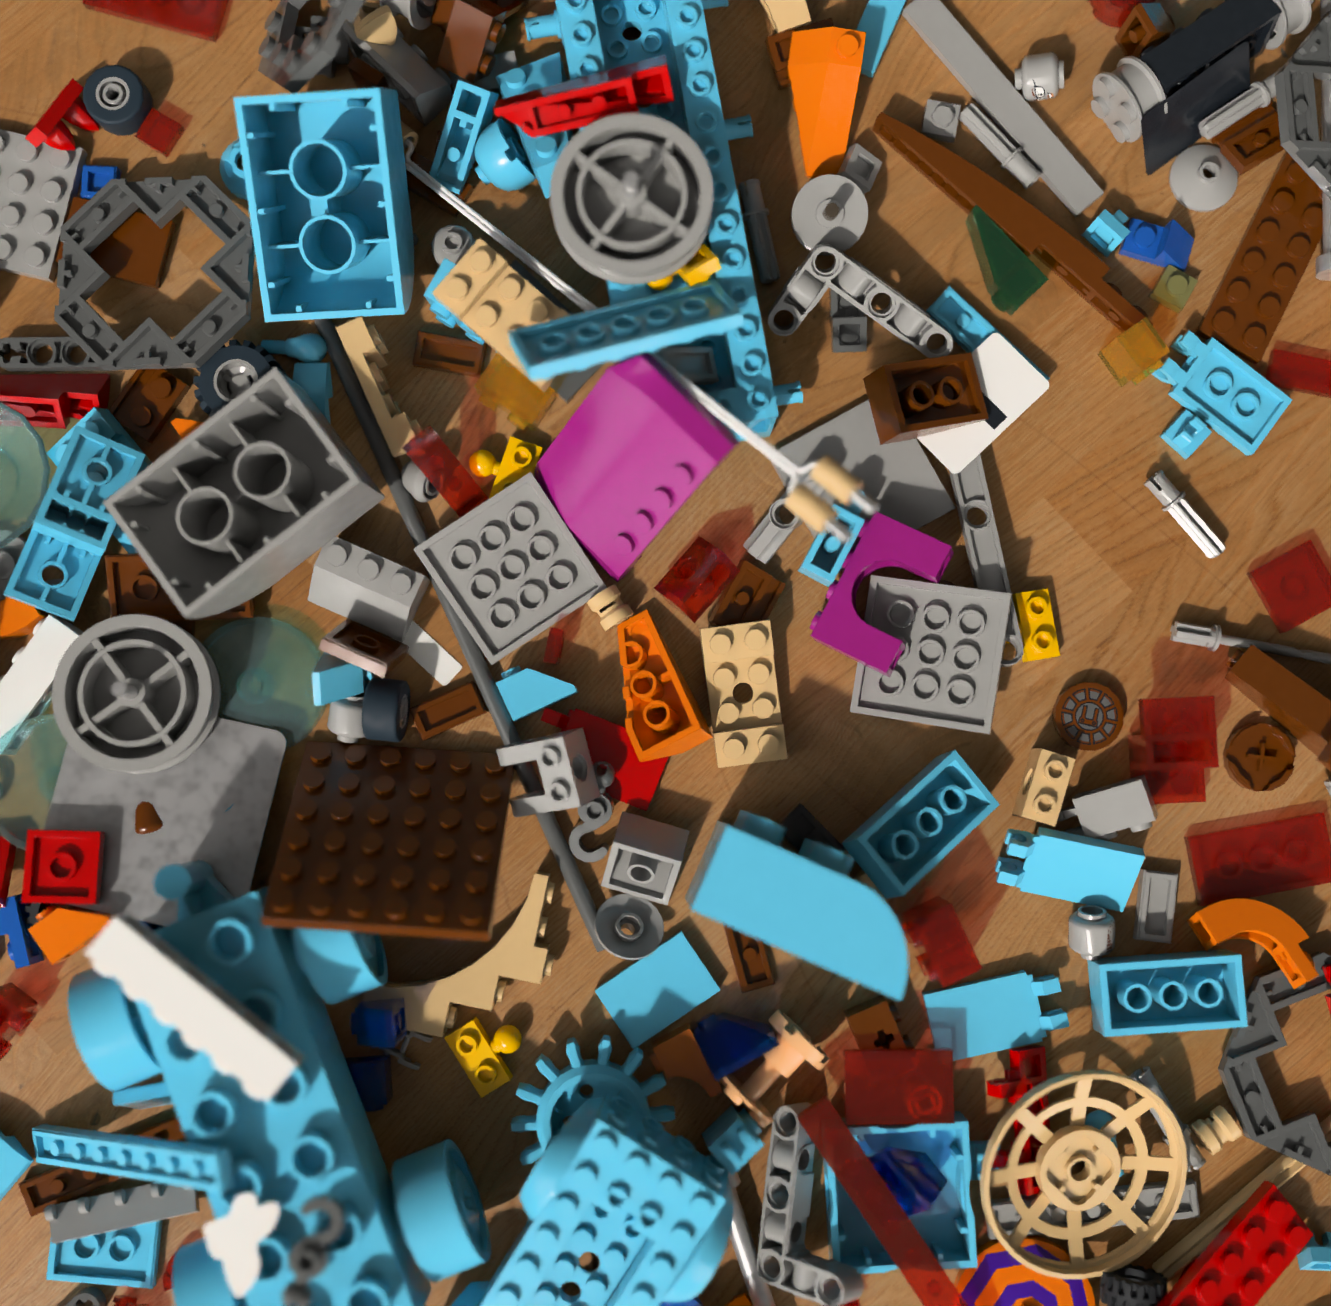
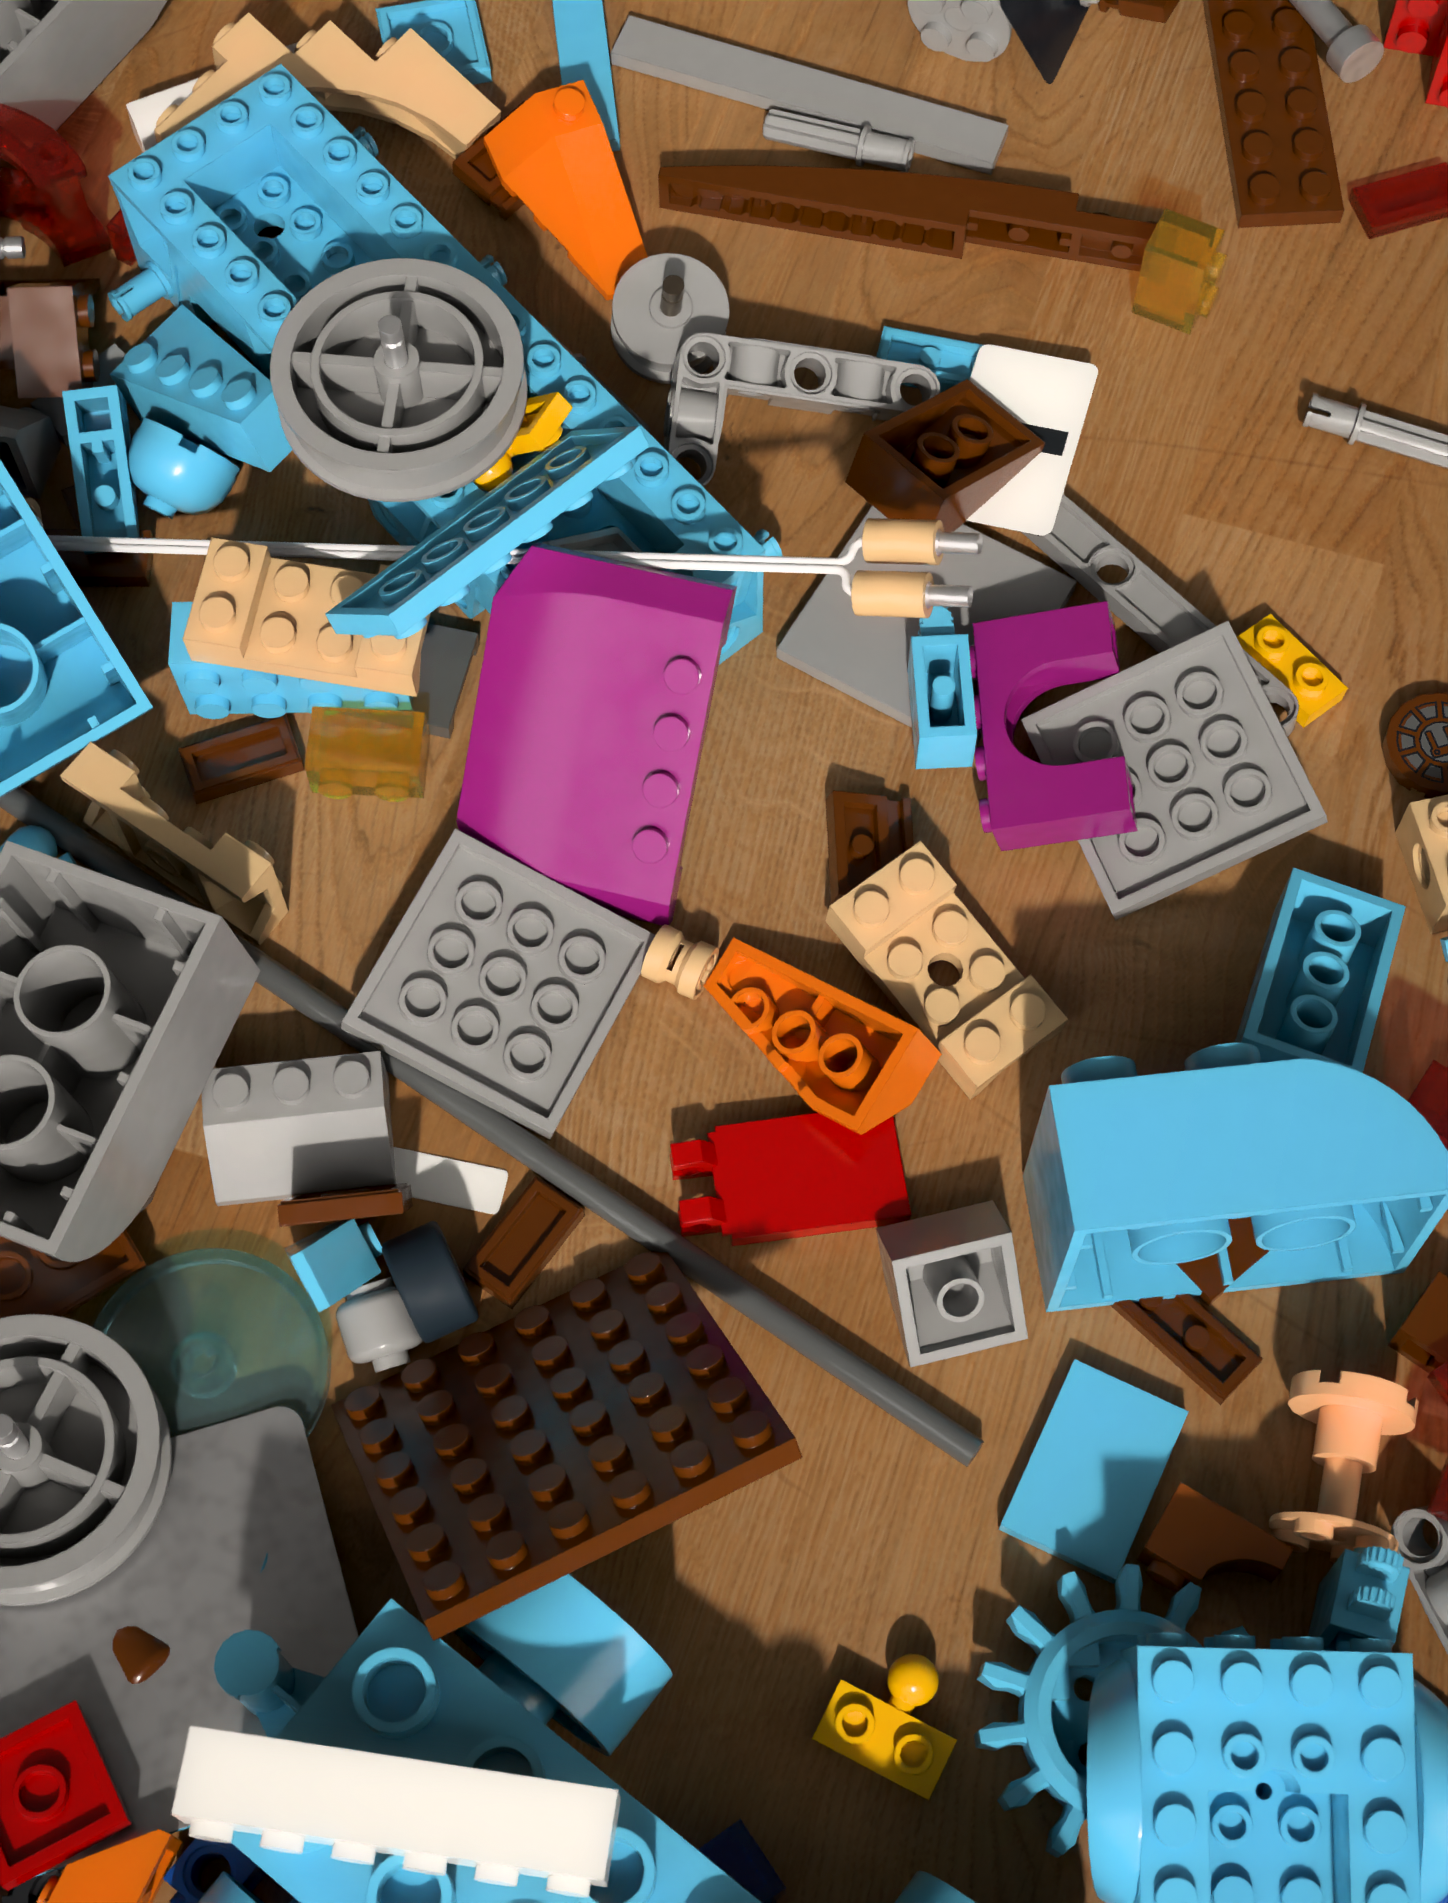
camera: 25 degrees left, 20 degrees down
clear blue slope [350,998,407,1048] -> none
tan arch [359,871,555,1037] -> none
light grey piece [379,1026,433,1070] -> none
light grey cone [401,457,446,503] -> none
clear red tile [402,425,488,518] -> none
light grey head [431,225,475,267] -> none
yellow plate [469,436,543,499] -> none
red wedge [494,55,674,138] -> none
medium azure slope [496,665,579,721] -> none
light grey brick [496,727,601,817] -> none
clear red tile [543,627,566,665] -> none
dark grey piece [569,761,615,862] -> none
light grey dish [594,894,664,960] -> none
clear red brick [654,536,740,623] -> none
clear blue slope [693,1012,780,1081] -> none
light grey piece [742,467,826,564] -> none
dark grey slope [829,288,867,353] -> none
light grey plate [837,143,882,194] -> none
light grey plate [920,99,961,143] -> none
clear green slope [965,205,1048,316] -> none
light grey head [1015,52,1064,101] -> none
medium azure tile [1082,209,1131,257] -> none
blue slope [1118,217,1194,272] -> none
olive plate [1148,264,1198,313] -> none
medium azure tile [1151,330,1292,456] -> none
medium azure tile [1160,409,1212,459] -> none
light grey dish [1169,145,1238,212] -> none

